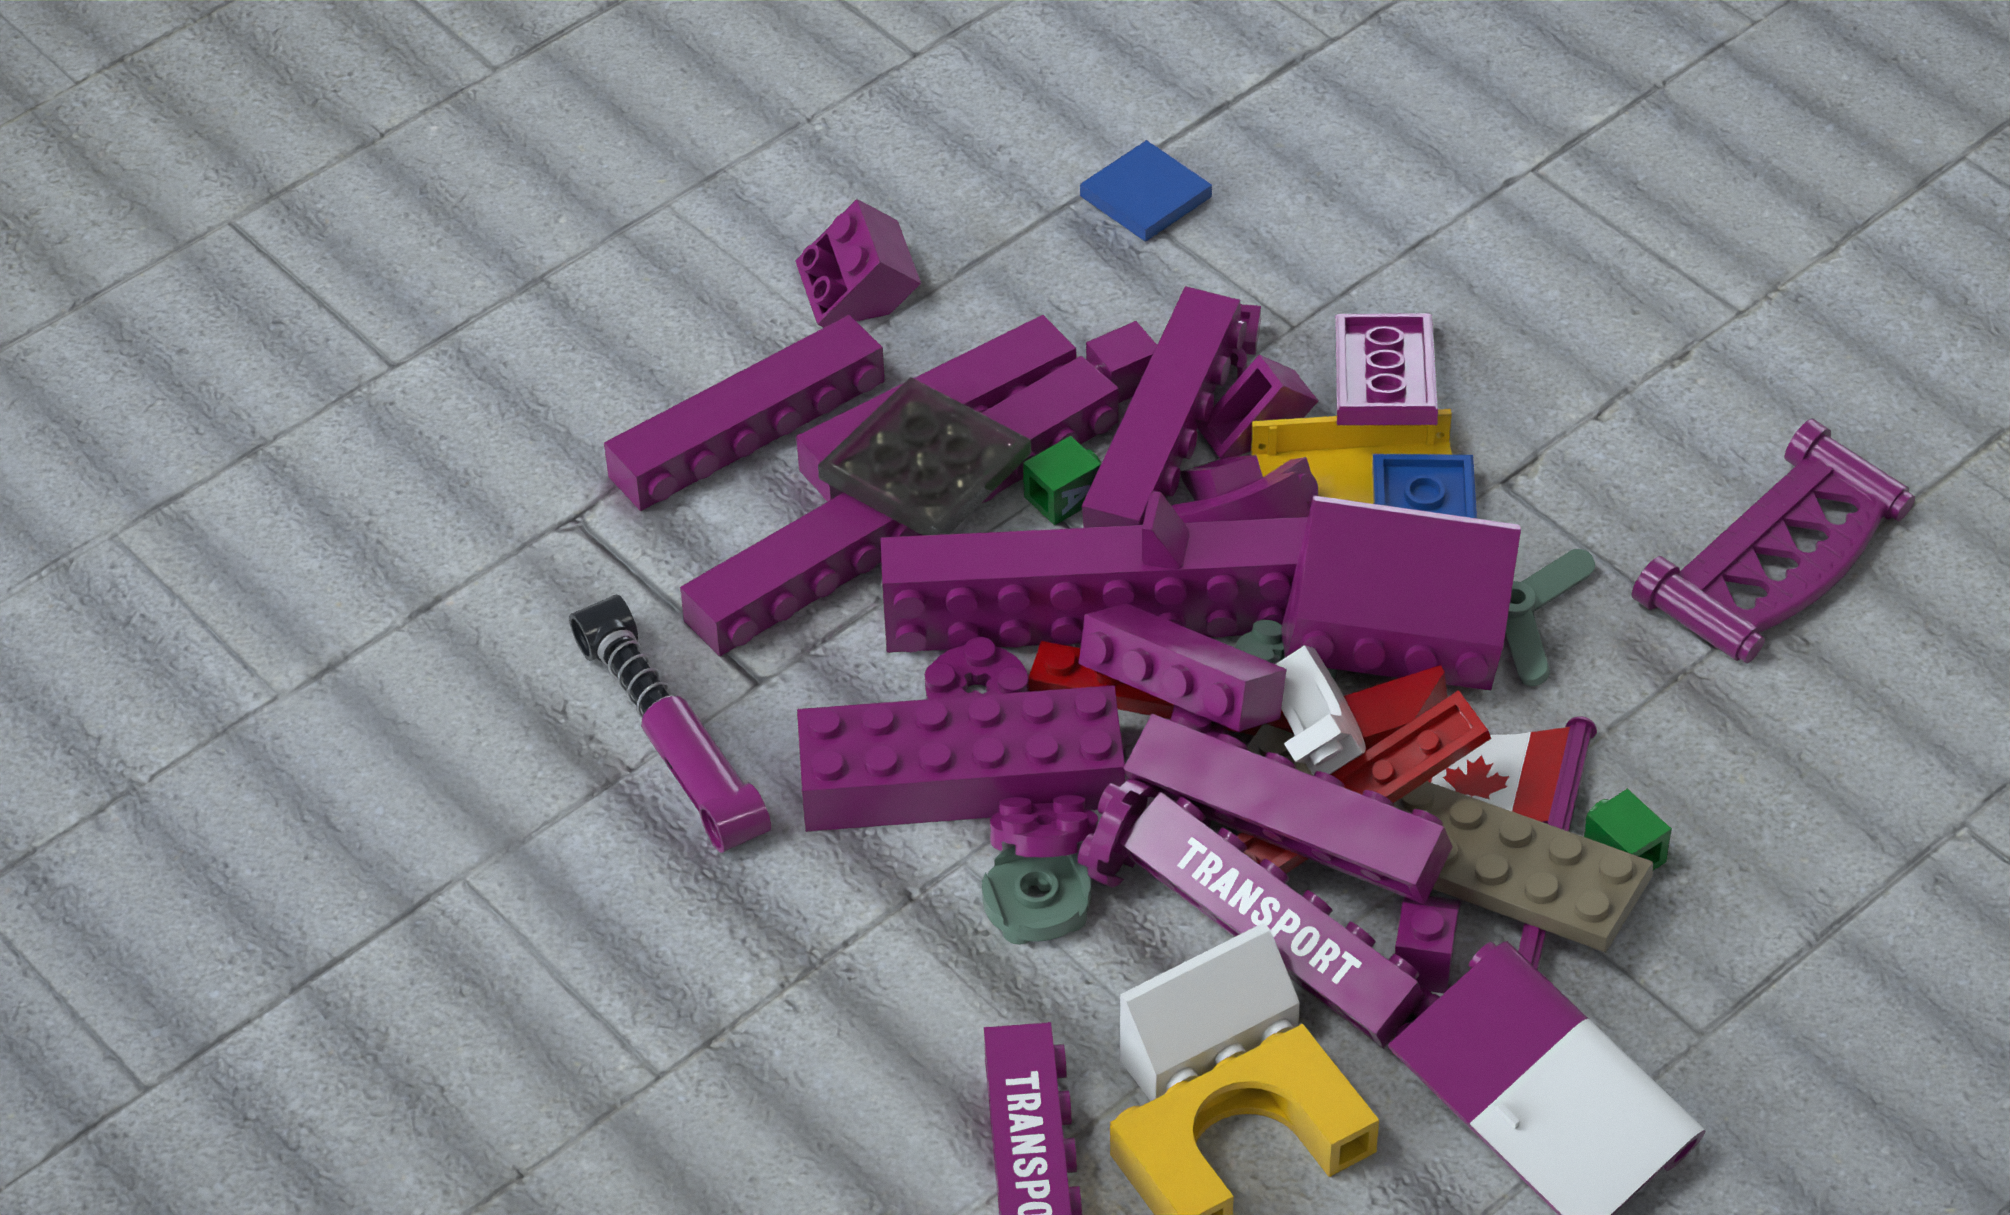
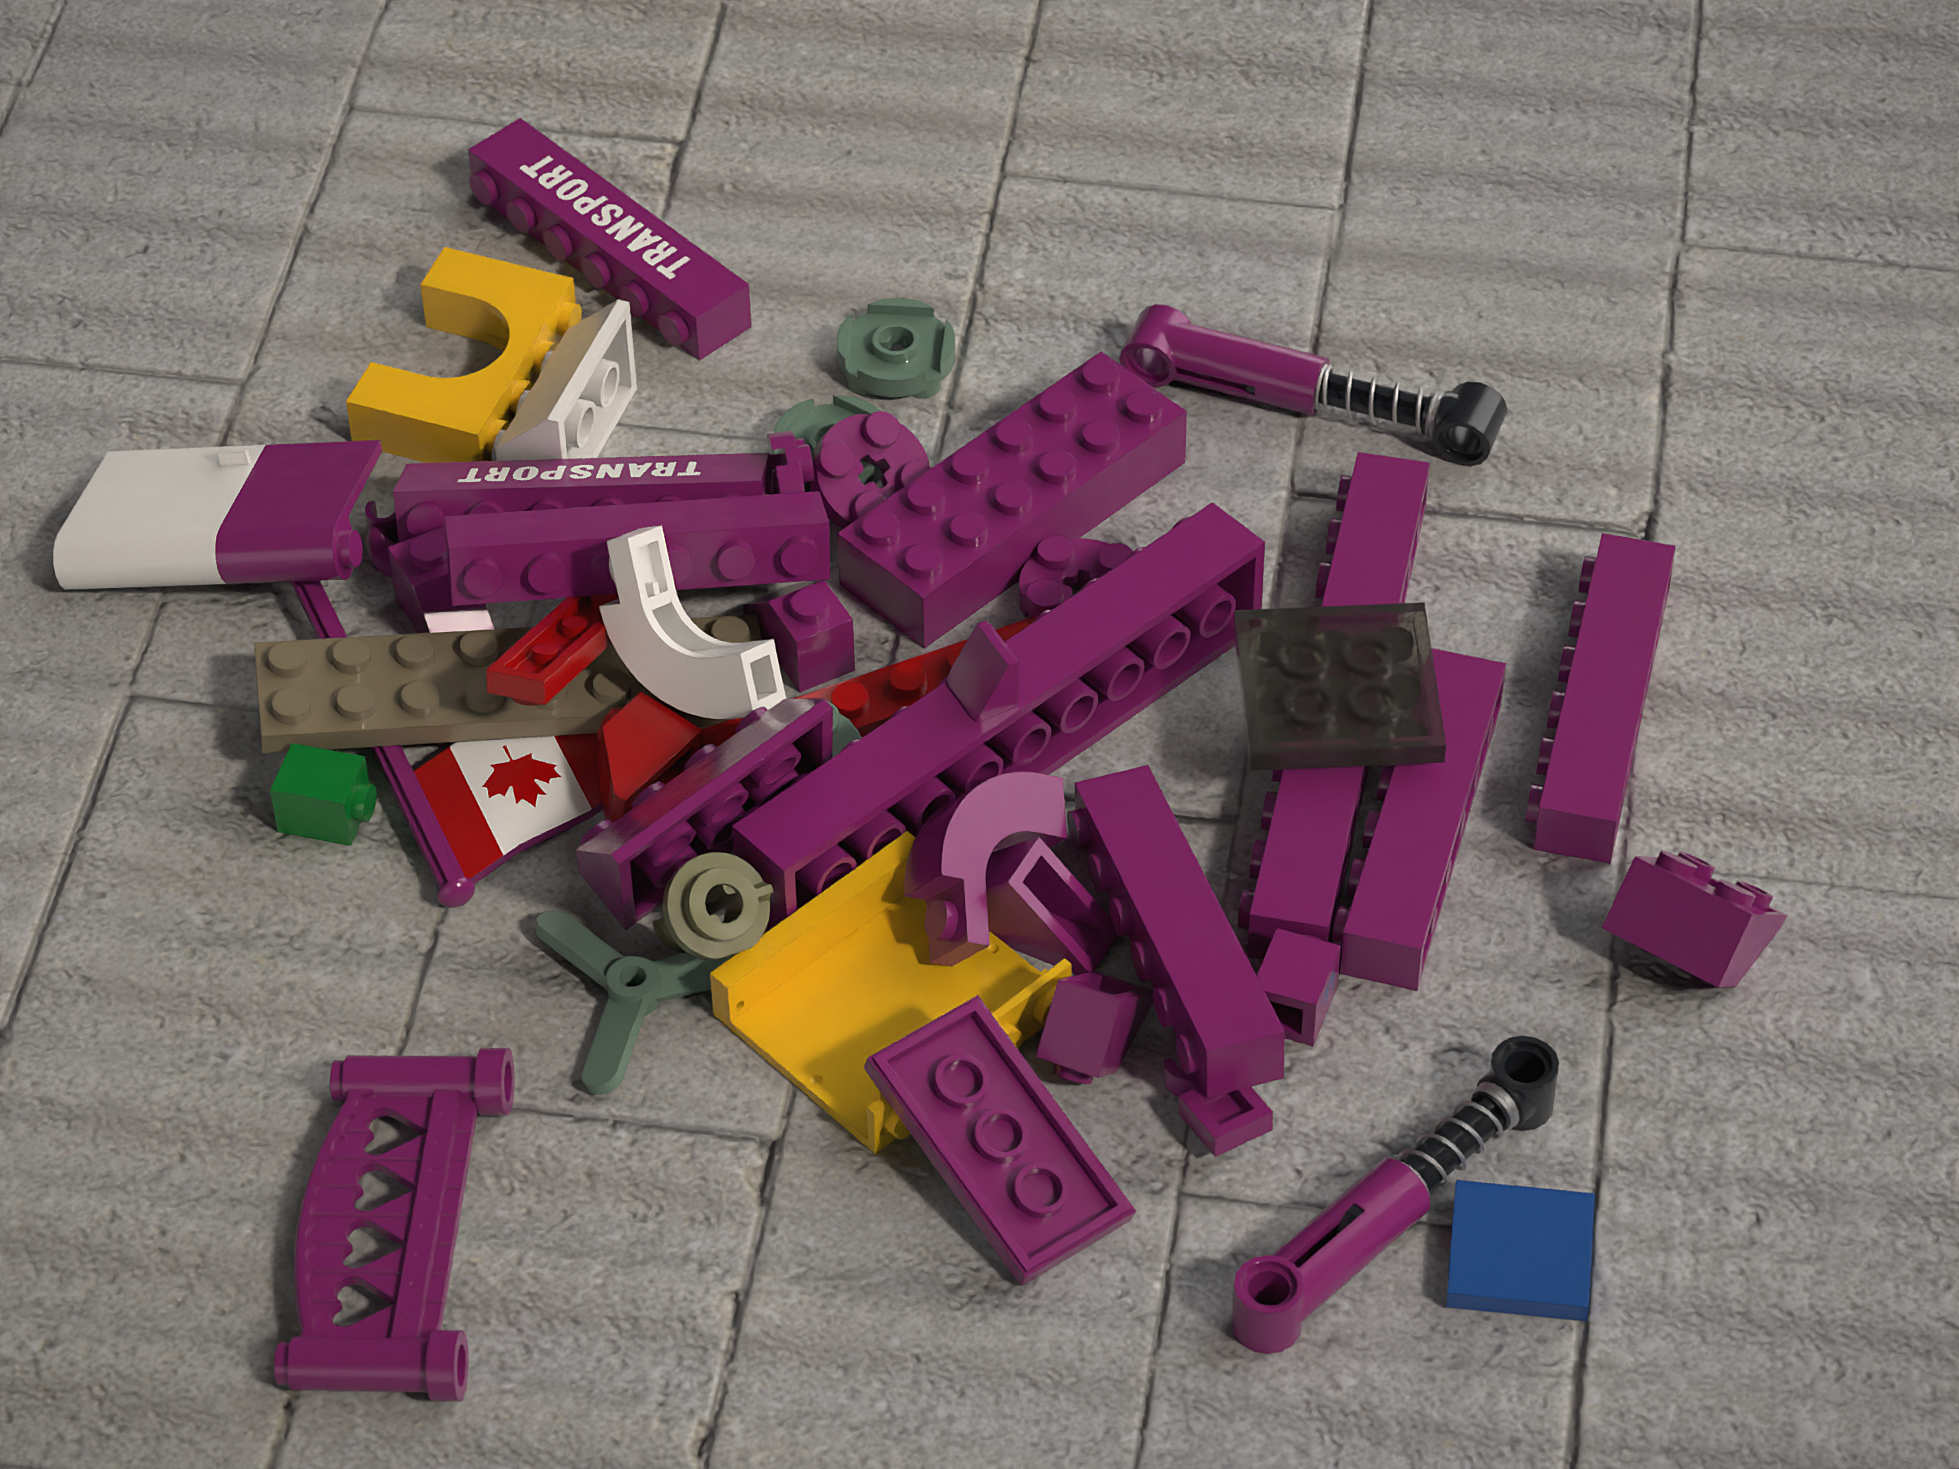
camera: 140 degrees right, 0 degrees up
green brick [1023,436,1102,526] -> none
magenta brick [1079,603,1287,732] -> none
blue tile [1372,454,1477,518] -> none
none -> sand green plate [837,298,955,399]
none -> magenta piece [1232,1035,1559,1354]

